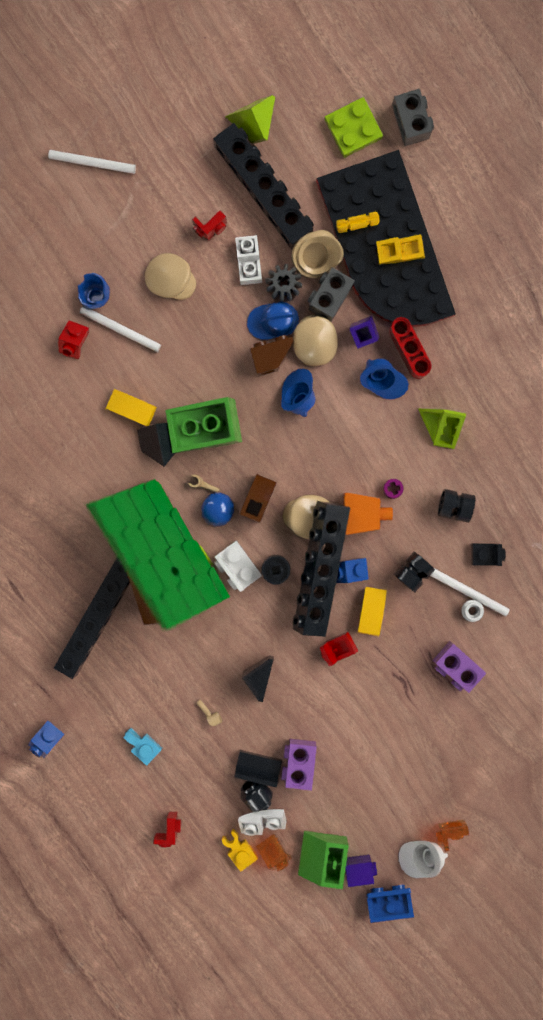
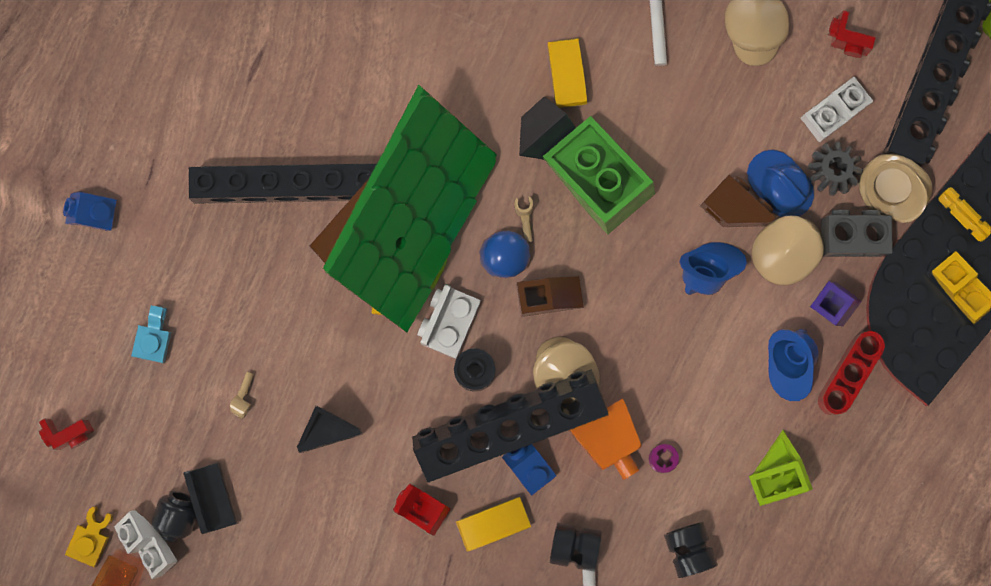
camera: 50 degrees right, 5 degrees down
medium lavender brick [282,739,317,790] -> none

